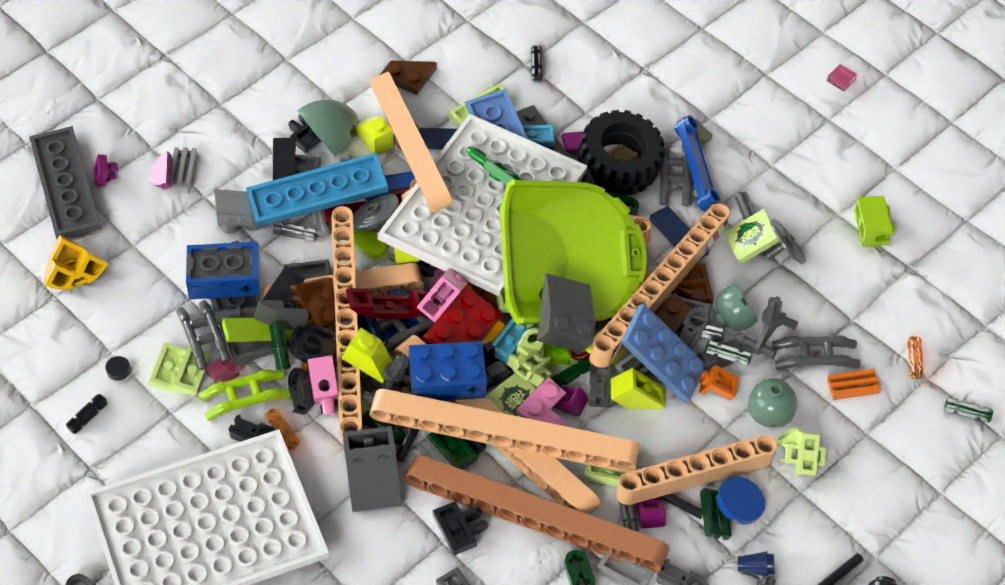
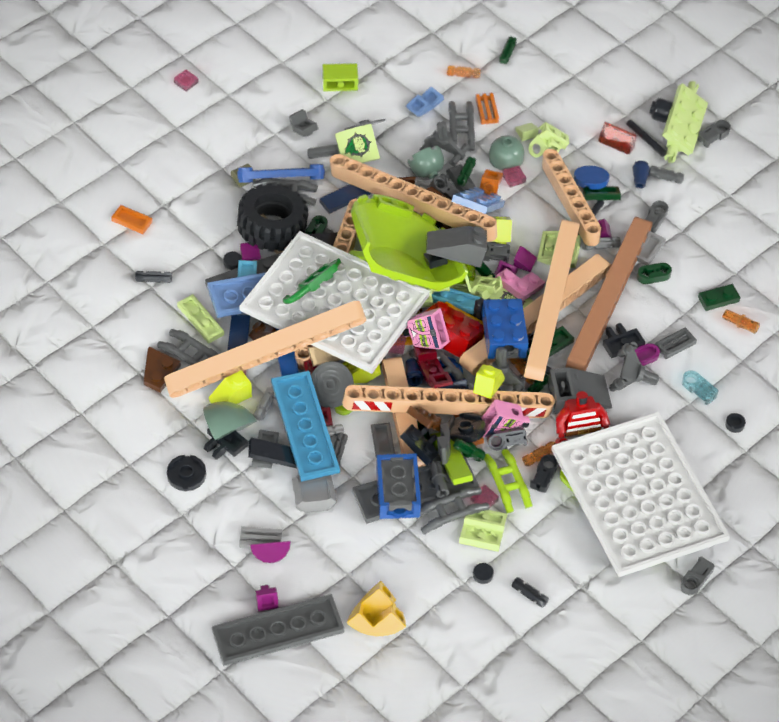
camera: 90 degrees left, 0 degrees up
none -> orange tile [111,205,152,234]
none -> dark grey piece [157,329,218,365]
none -> black tile [166,455,206,491]
none -> black tile [223,251,242,270]
none -> dark grey bracket [289,109,318,137]
none -> medium blue slope [406,86,444,117]
none -> clear pink tile [503,165,527,188]
none -> magenta slope [513,246,537,272]
none -> yellowish green slope [515,123,539,141]
none -> torso [555,391,611,444]
none -> clear red slope [598,122,637,155]
none -> dark grey axle [609,342,659,392]
none -> magenta tile [624,343,660,366]

